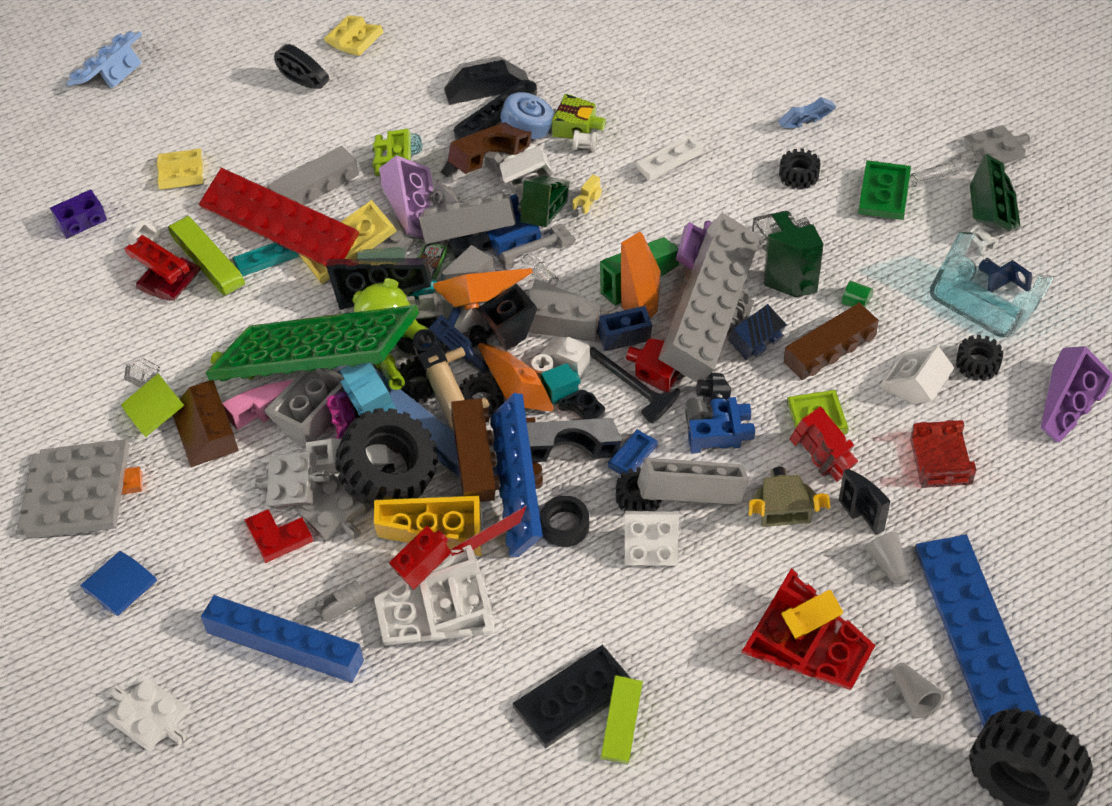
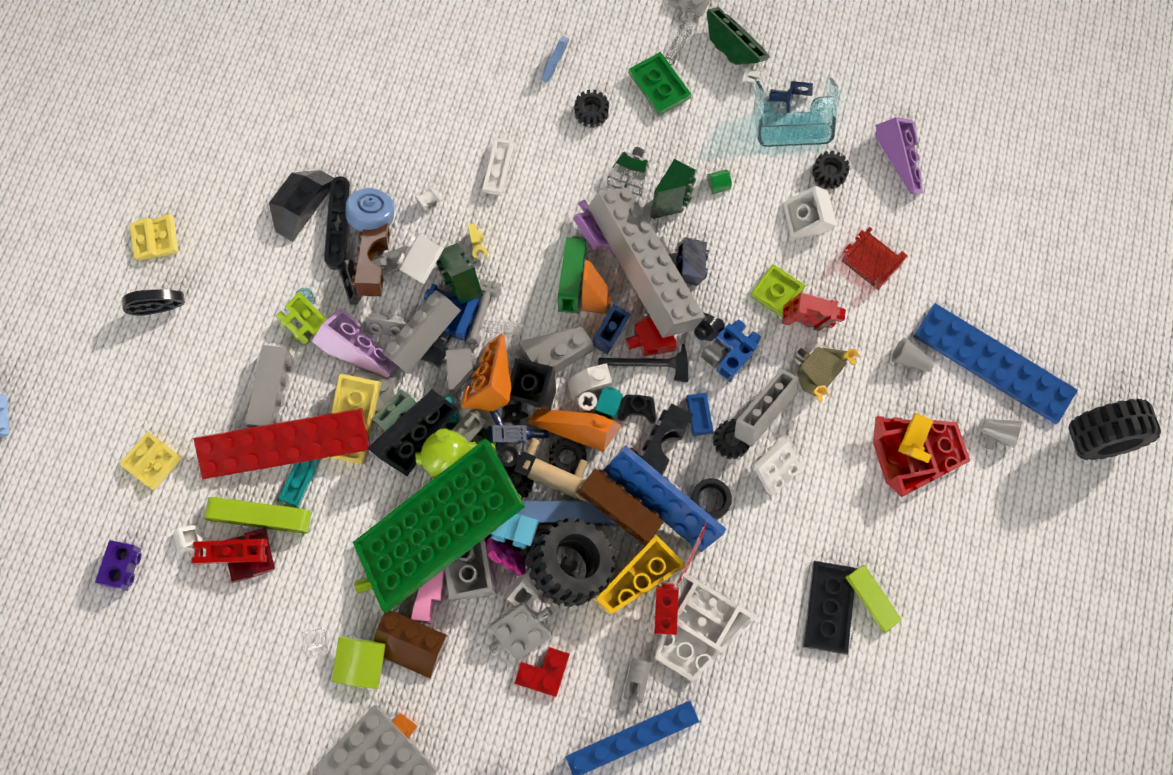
camera: 50 degrees left, 20 degrees up
light grey plate [294,474,366,541] -> none
tile [419,243,448,280] -> none
lime torso [552,94,606,139] -> none
reddish brown brick [783,302,879,380] -> none
black slope [838,469,891,535] -> none

